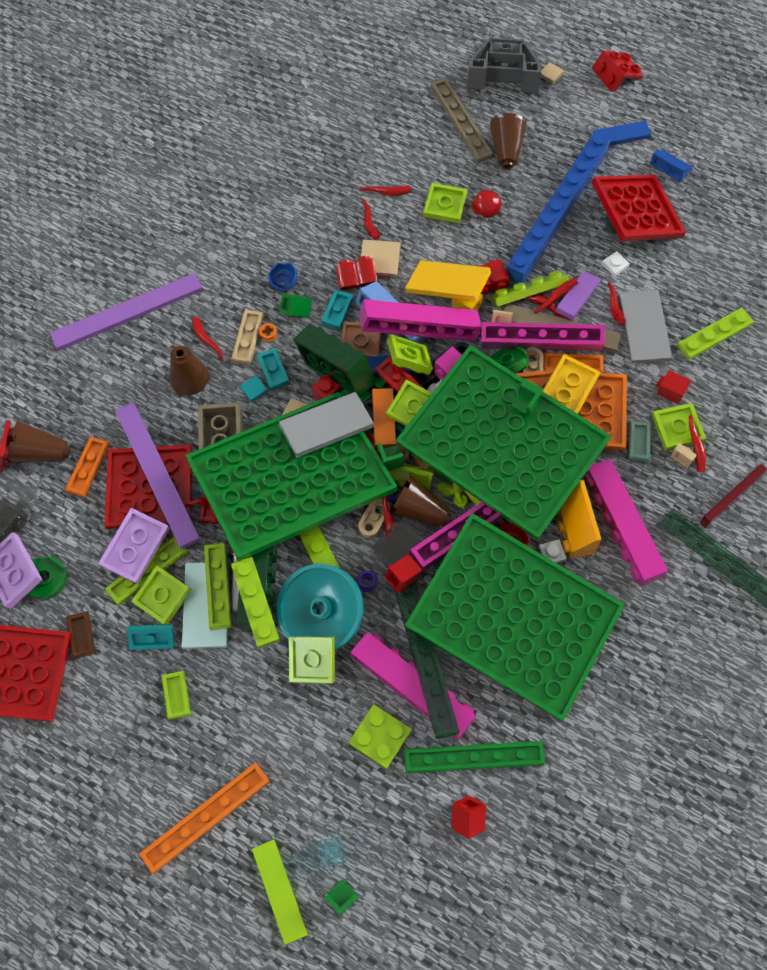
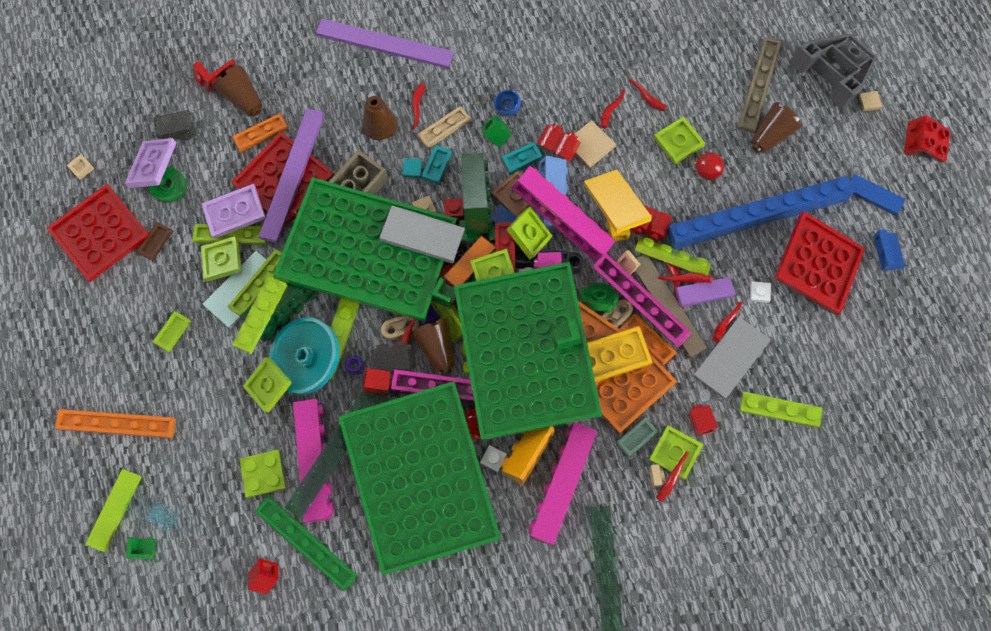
camera: 45 degrees right, 5 degrees up
teal plate [127,624,175,650] -> none
orange bush [259,323,277,342] -> none
dark red tile [700,464,767,529] -> none

